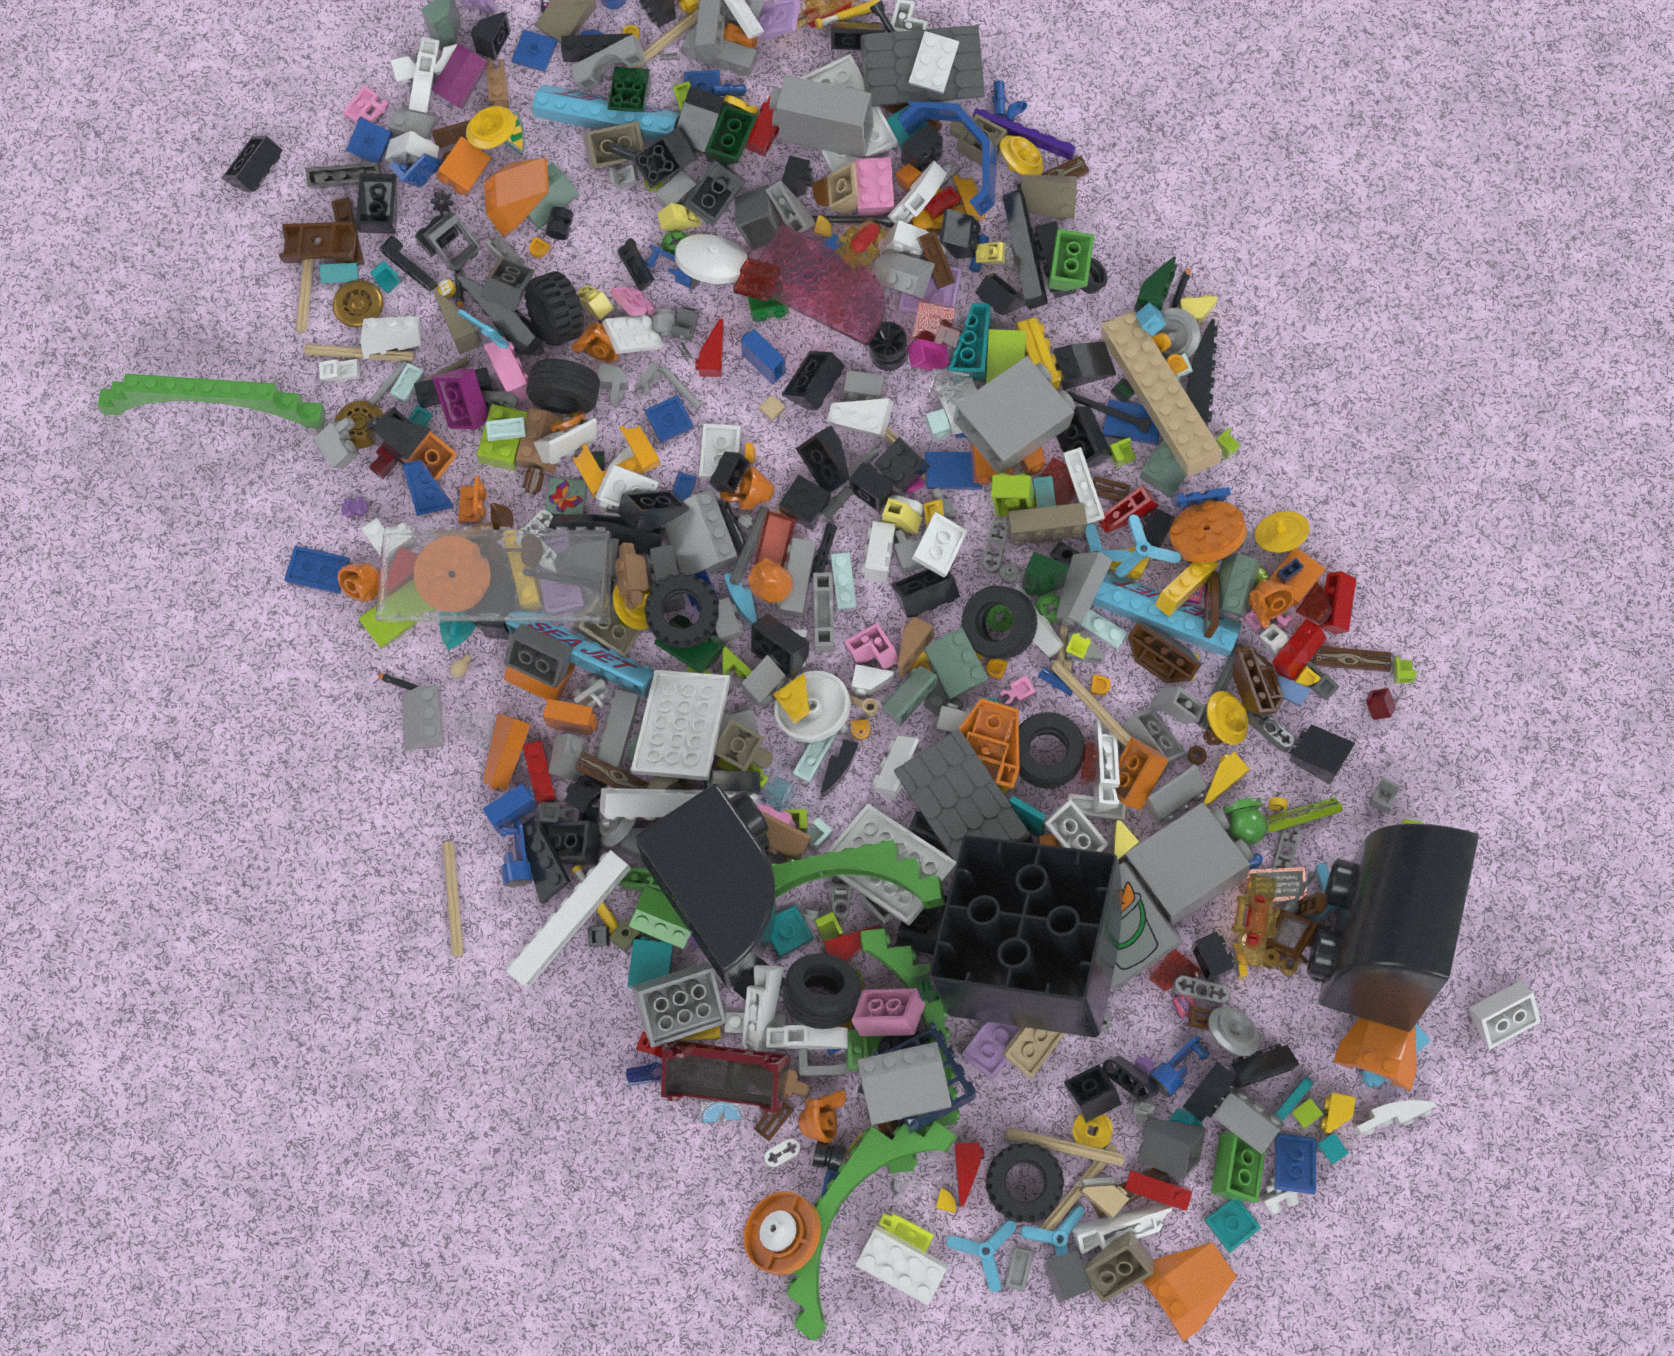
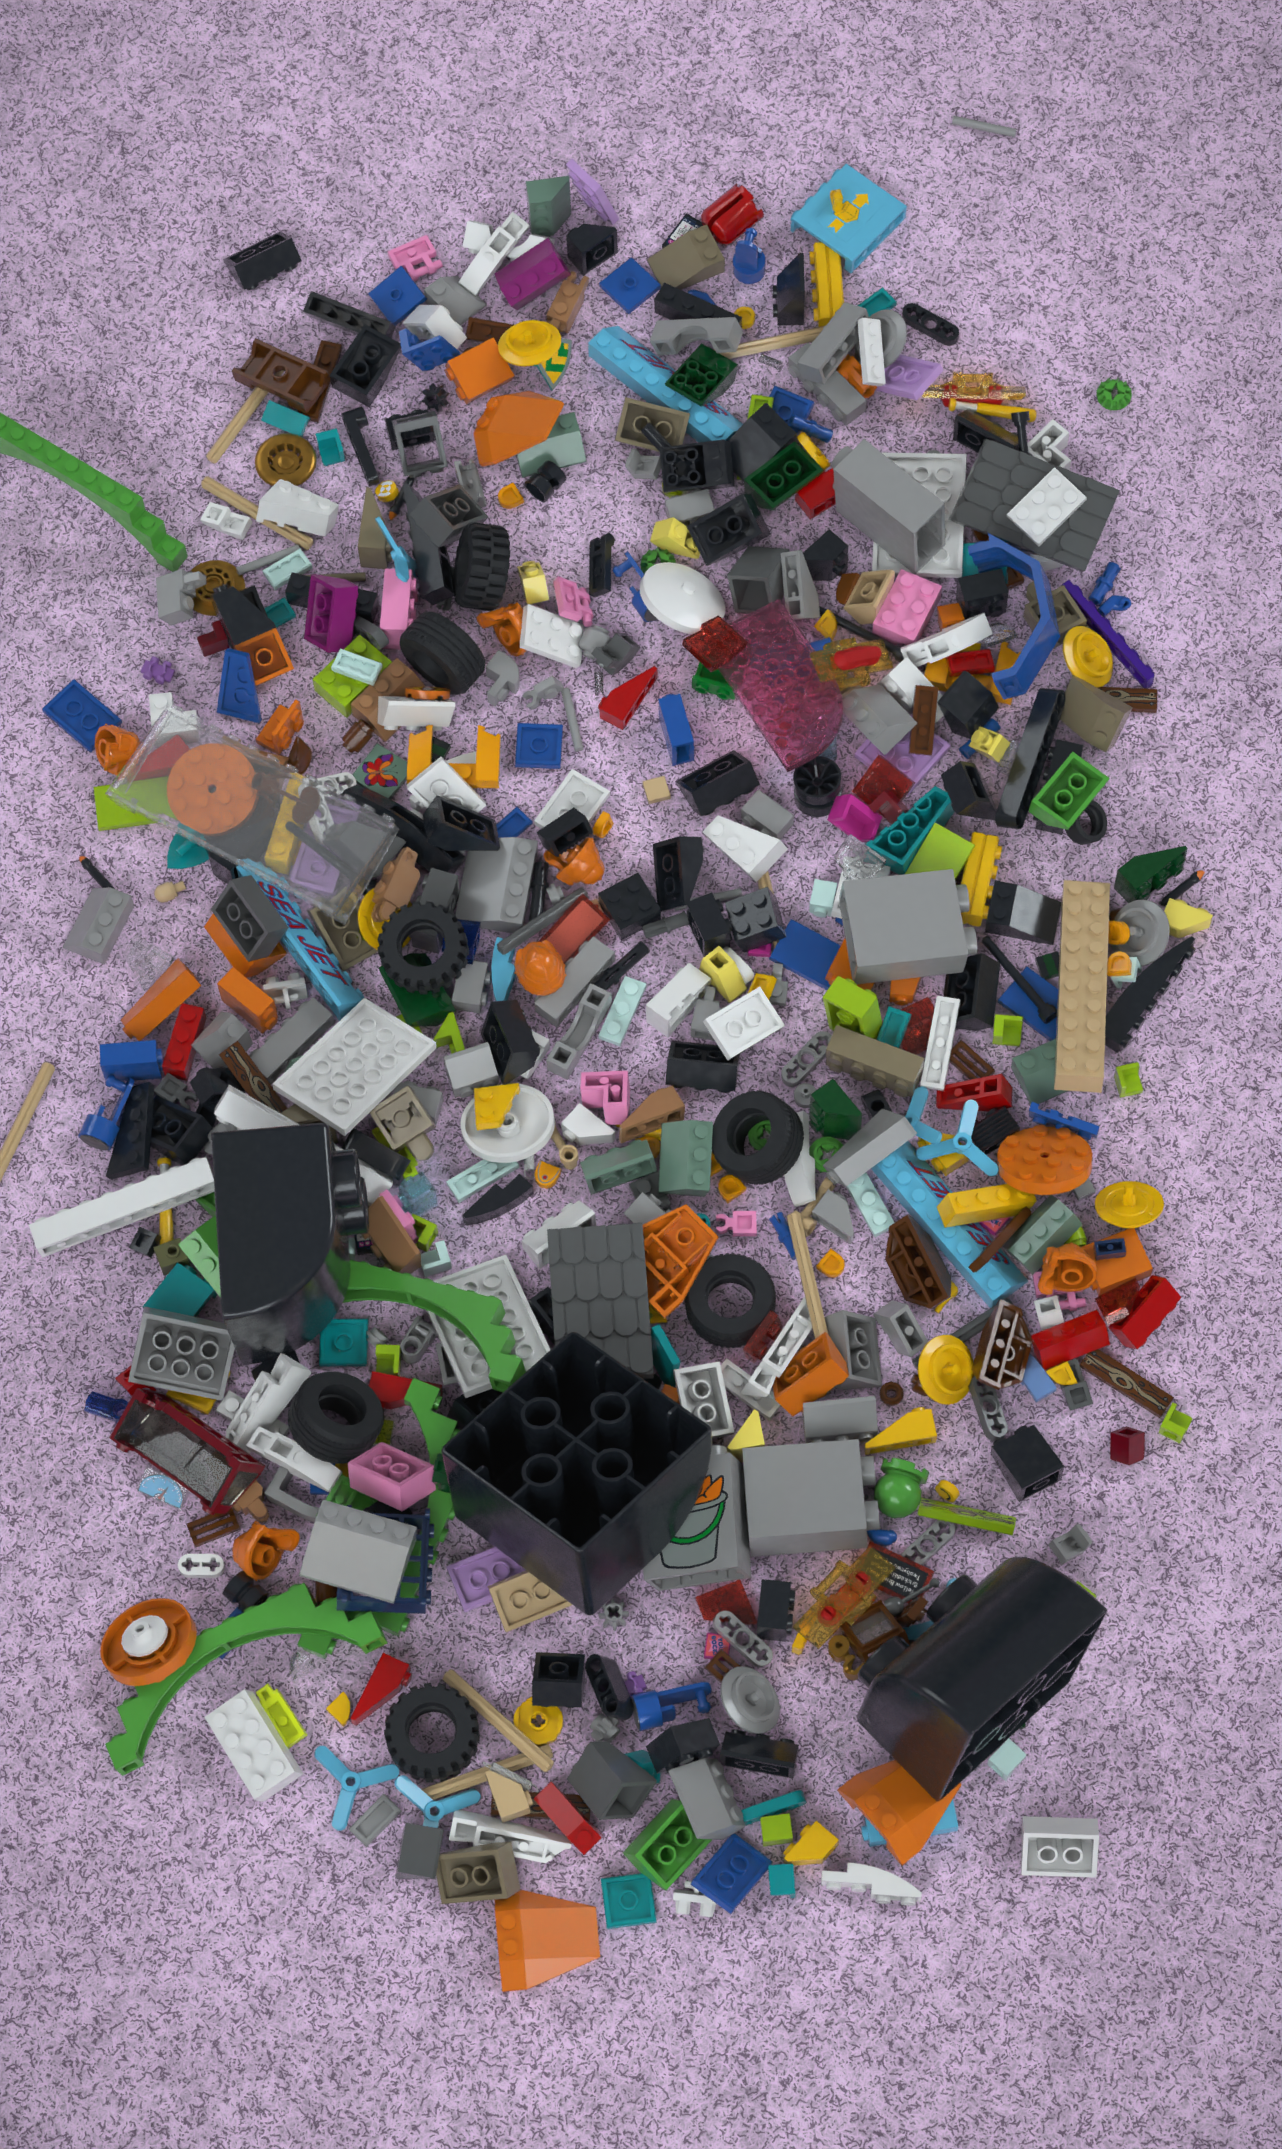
camera: 30 degrees right, 5 degrees down
neon yellow tile [1066,633,1091,659] -> none
medium azure brick [1136,302,1166,337] -> none

